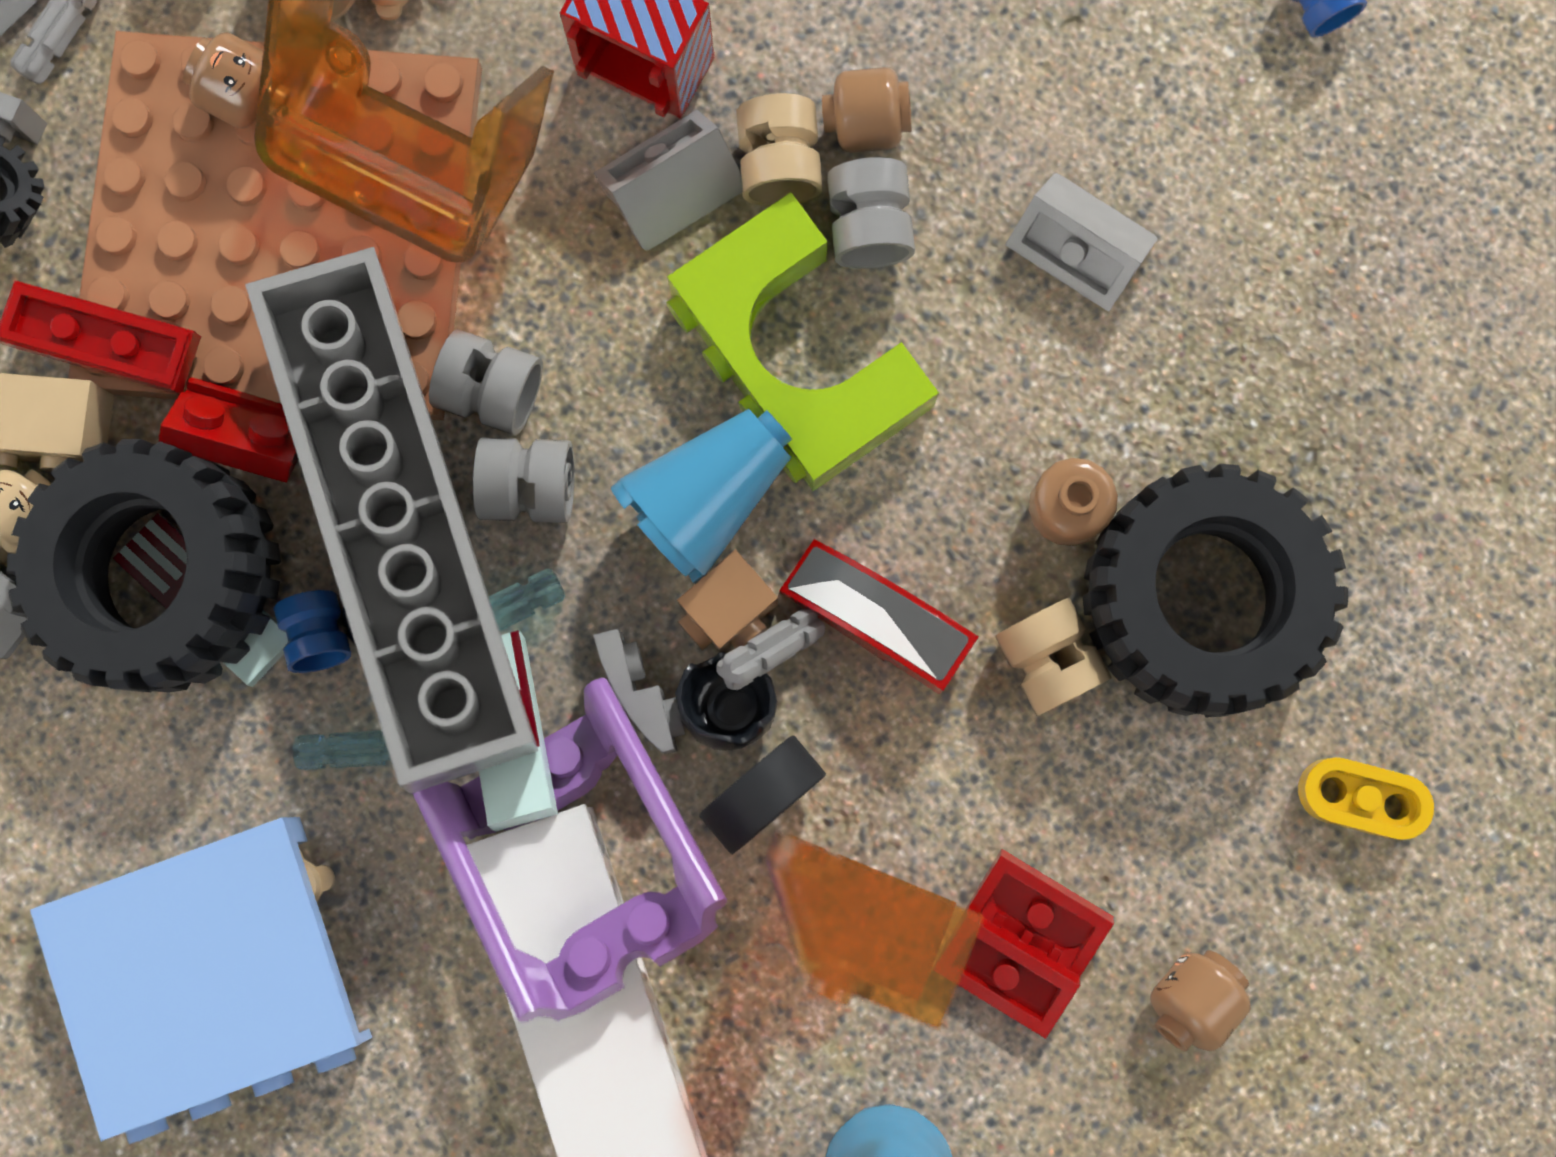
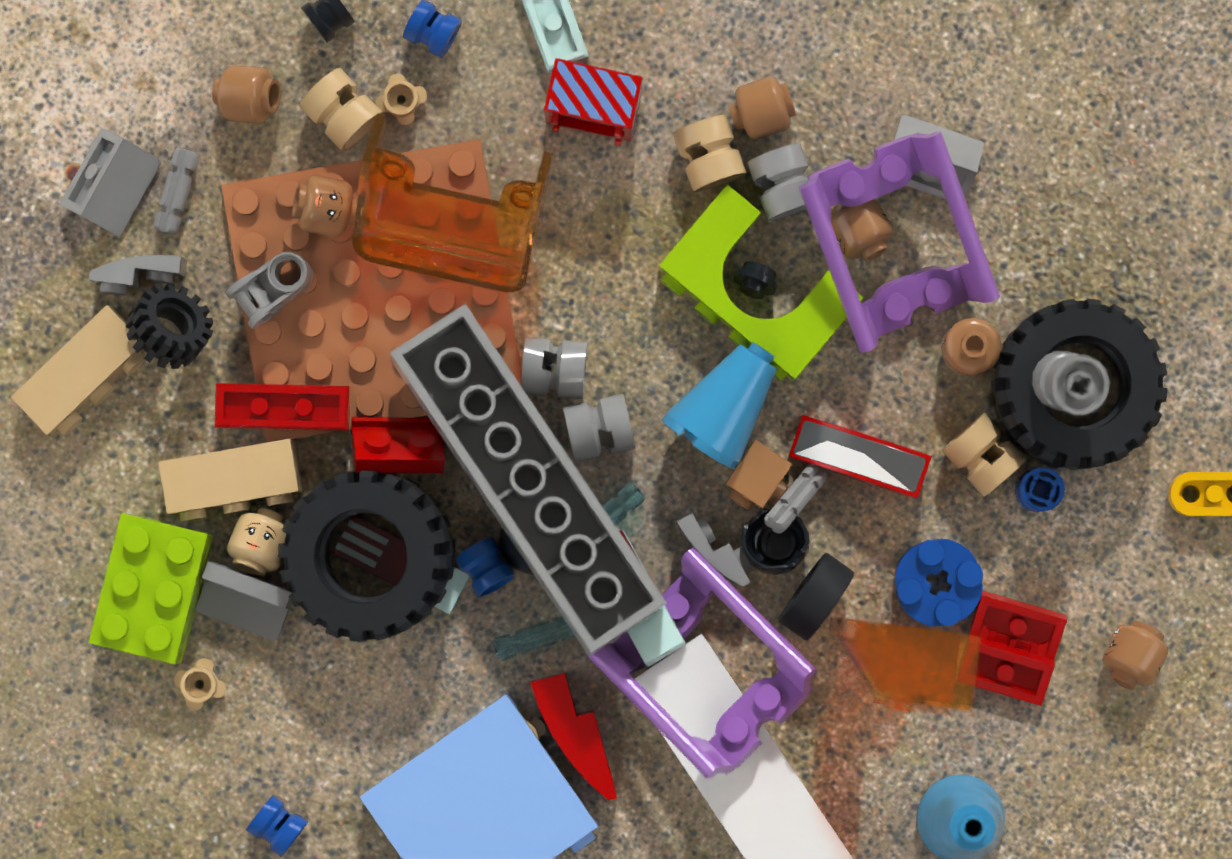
camera: 15 degrees left, 5 degrees up
light grey panel [594,109,743,251] -> none
none -> light grey piece [226,252,313,329]
none -> red slope [530,672,617,800]
none -> black plate [734,261,777,299]
none -> medium lavender piece [799,131,1000,353]
none -> medium nougat head [831,199,893,262]
none -> blue plate [894,539,983,627]
none -> blue wheel [1015,467,1065,512]
none -> light grey wheel [1032,351,1109,415]

